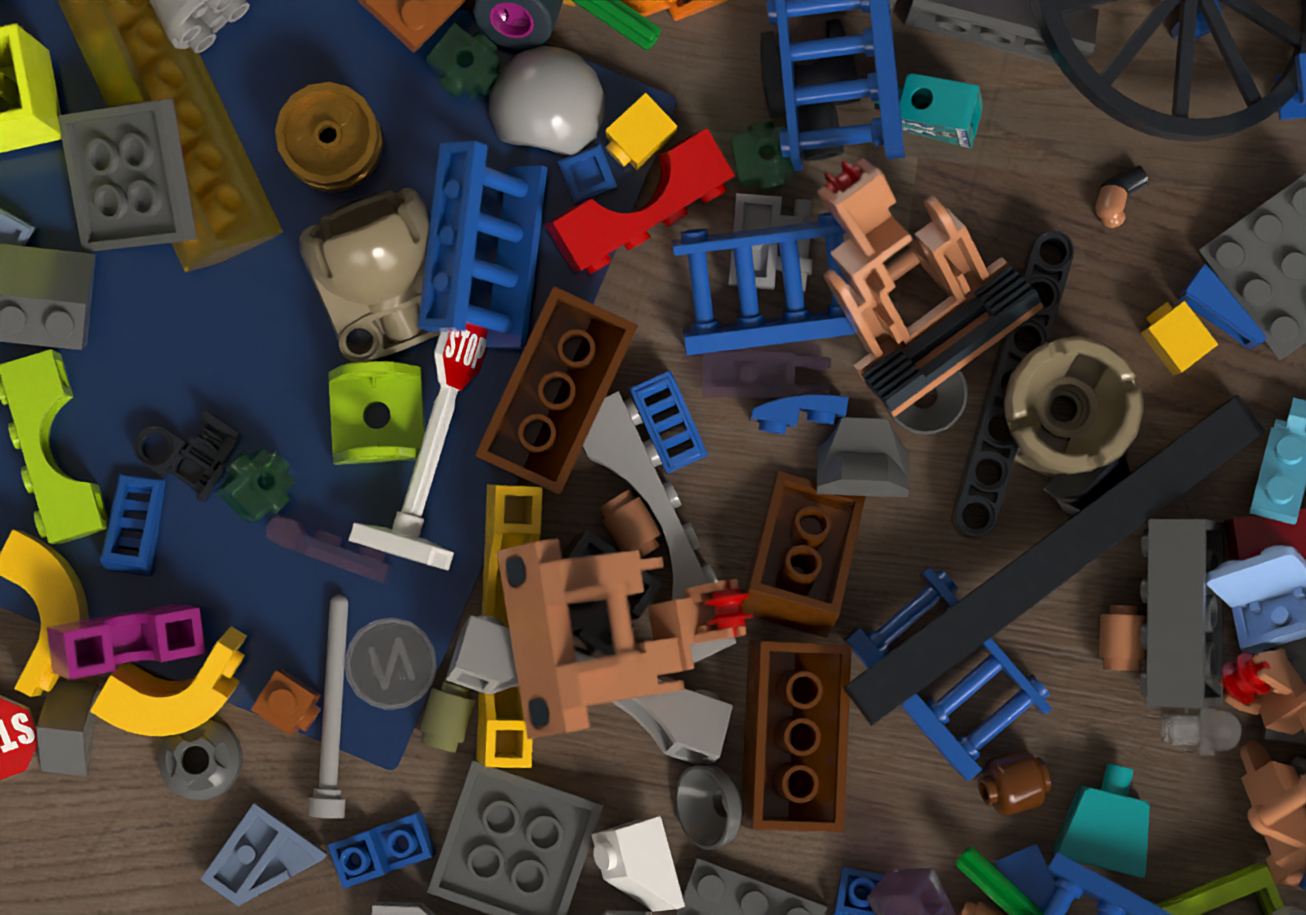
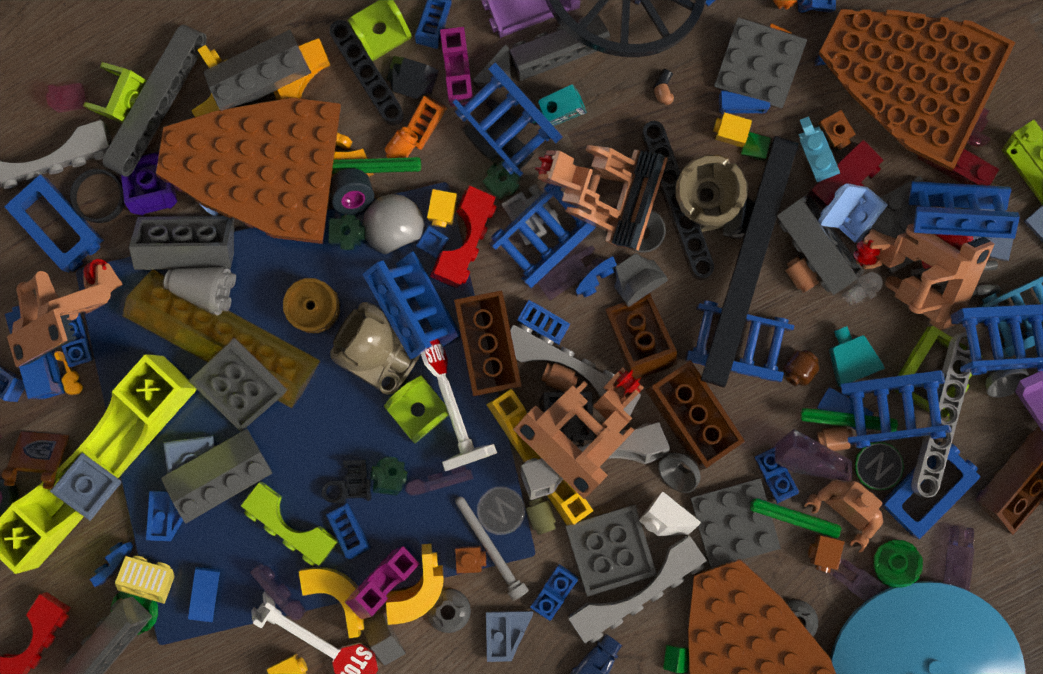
camera: 30 degrees left, 0 degrees up
none -> green slope [741,132,771,161]

